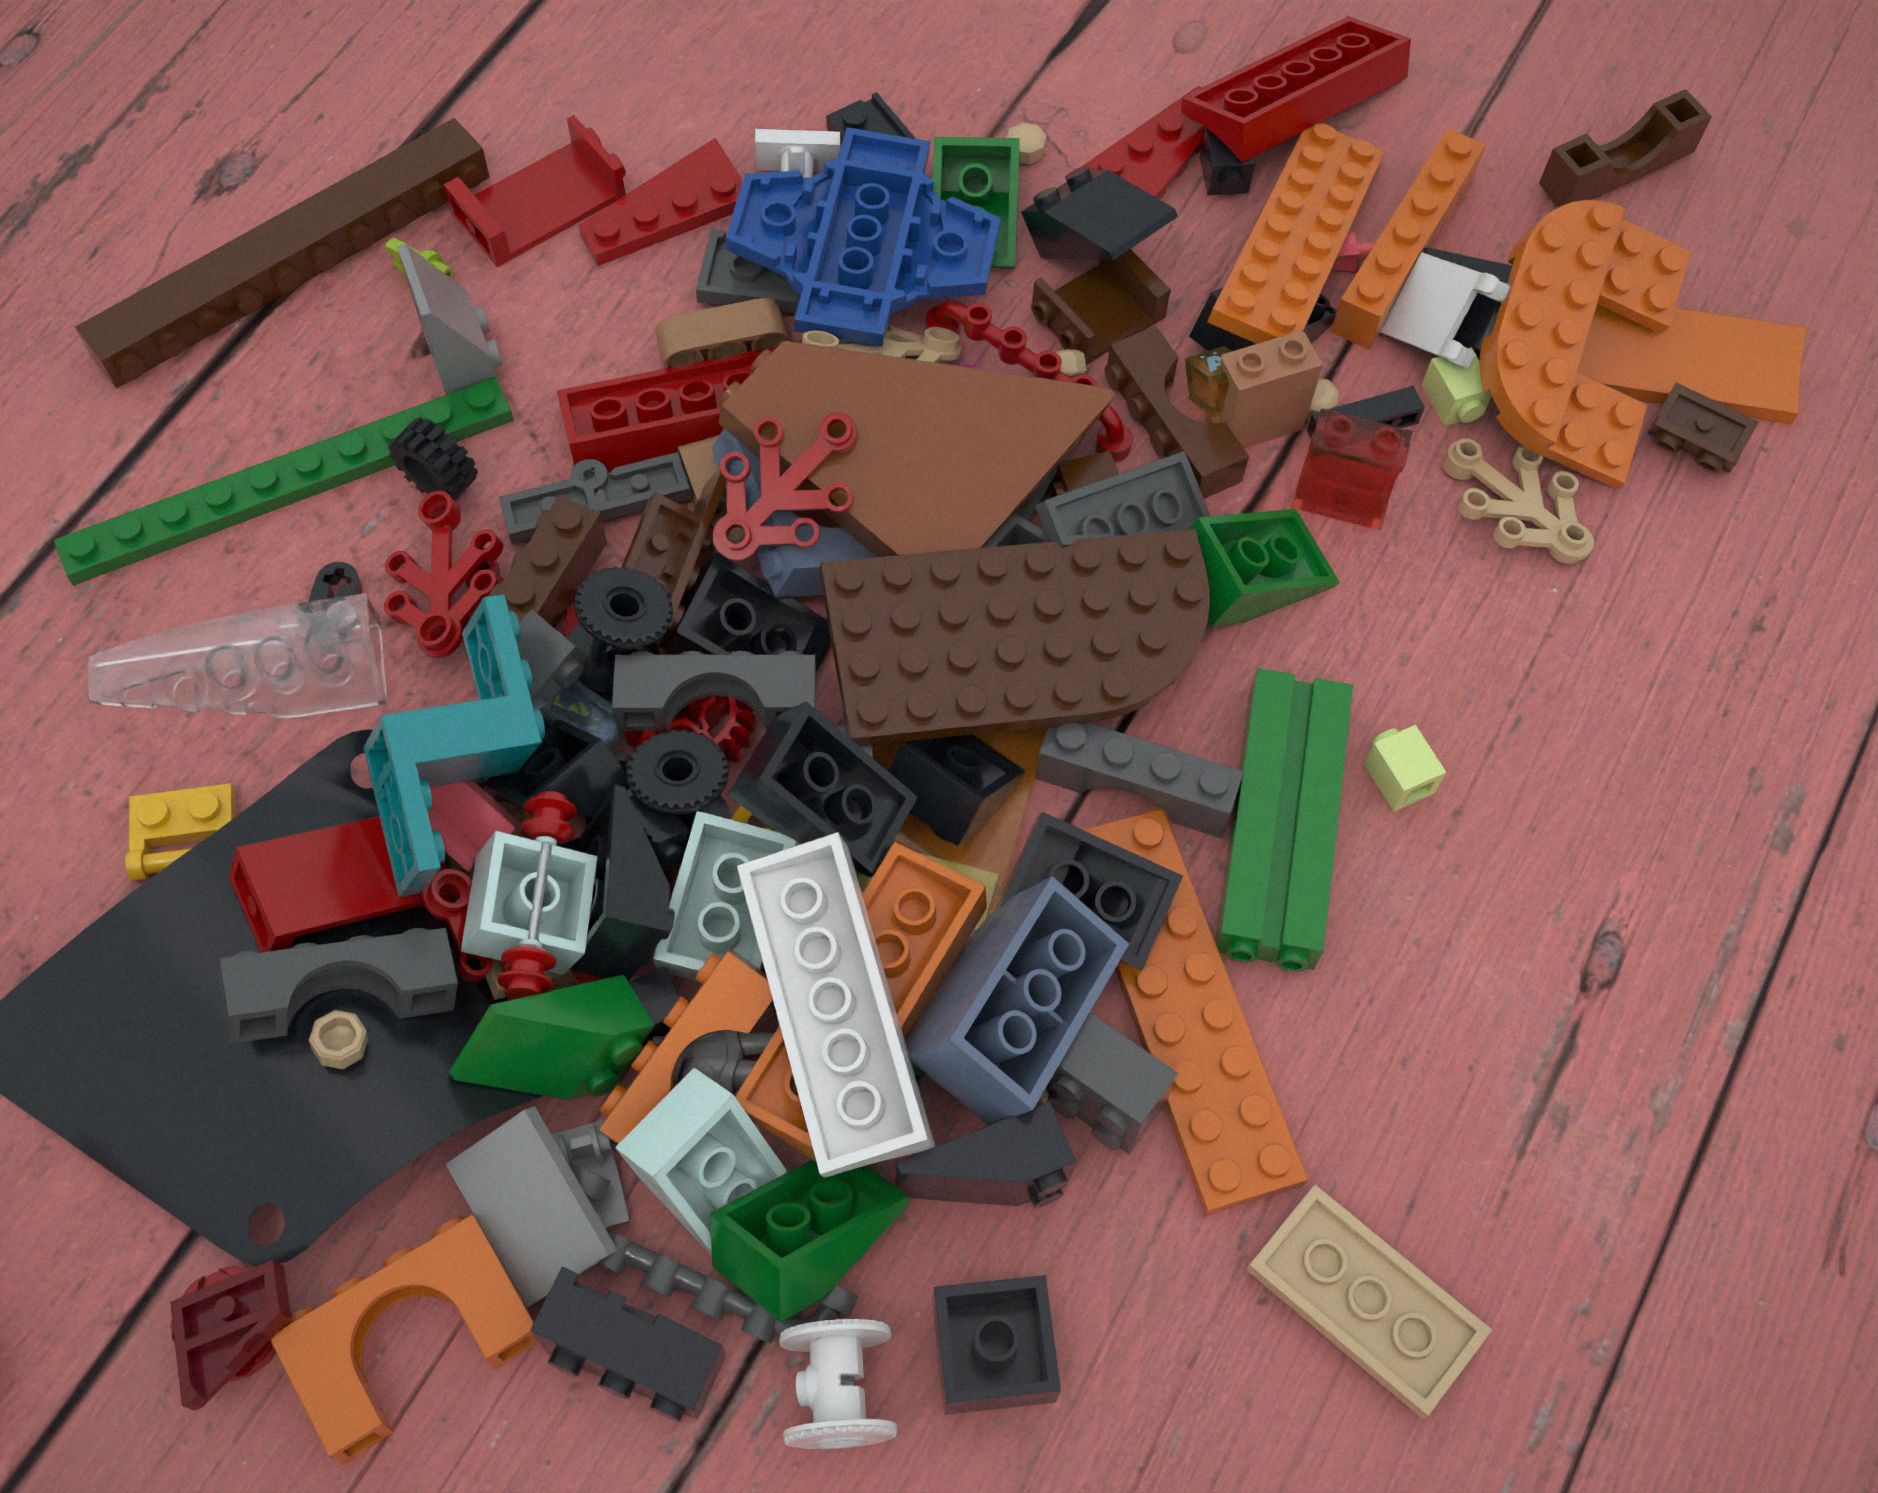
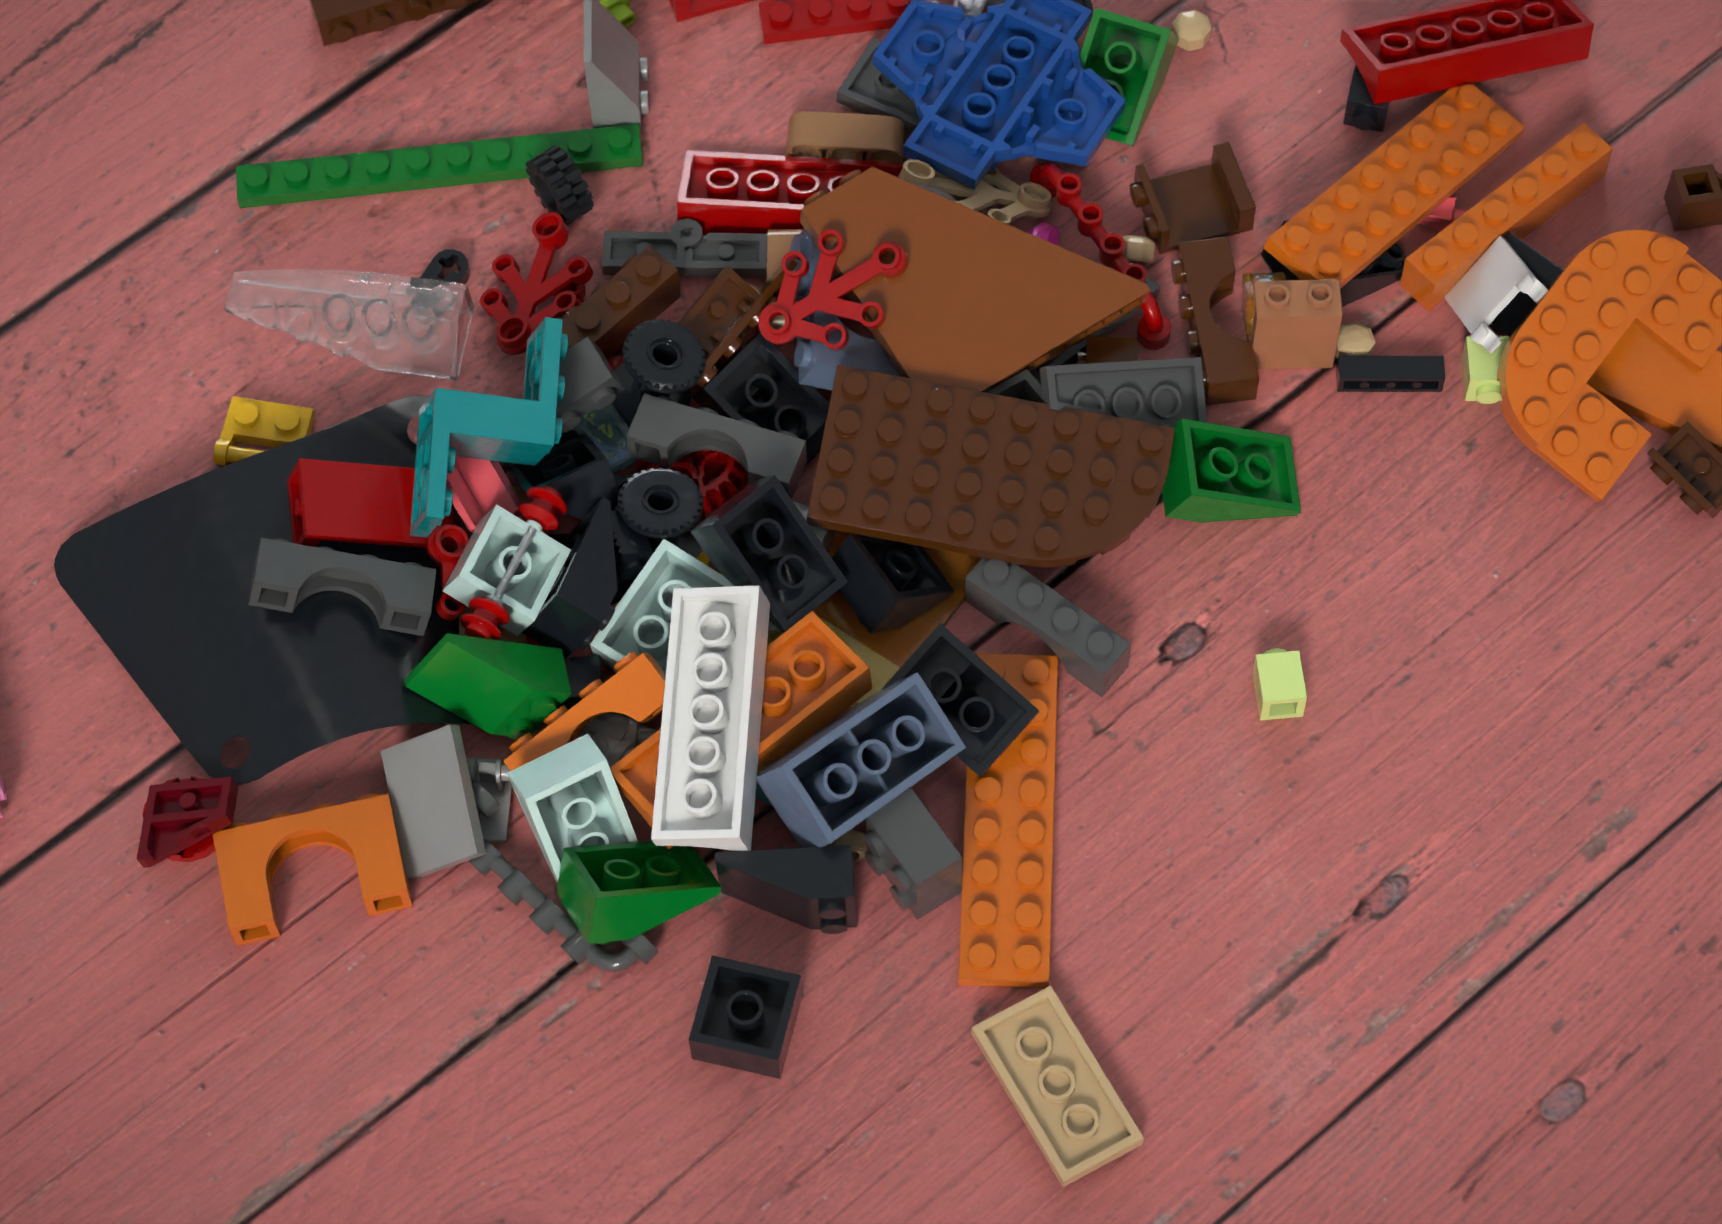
camera: 25 degrees right, 0 degrees up
tan tile [309,1010,368,1069] -> none
black wedge [530,1266,726,1422] -> none
white hose [779,1319,897,1449] -> none
black slope [1021,166,1178,260] -> none
red wing [1081,85,1206,199] -> none
green brick [1215,668,1353,972] -> none
clear red panel [1291,408,1413,530] -> none
tan plant [1442,438,1594,564] -> none

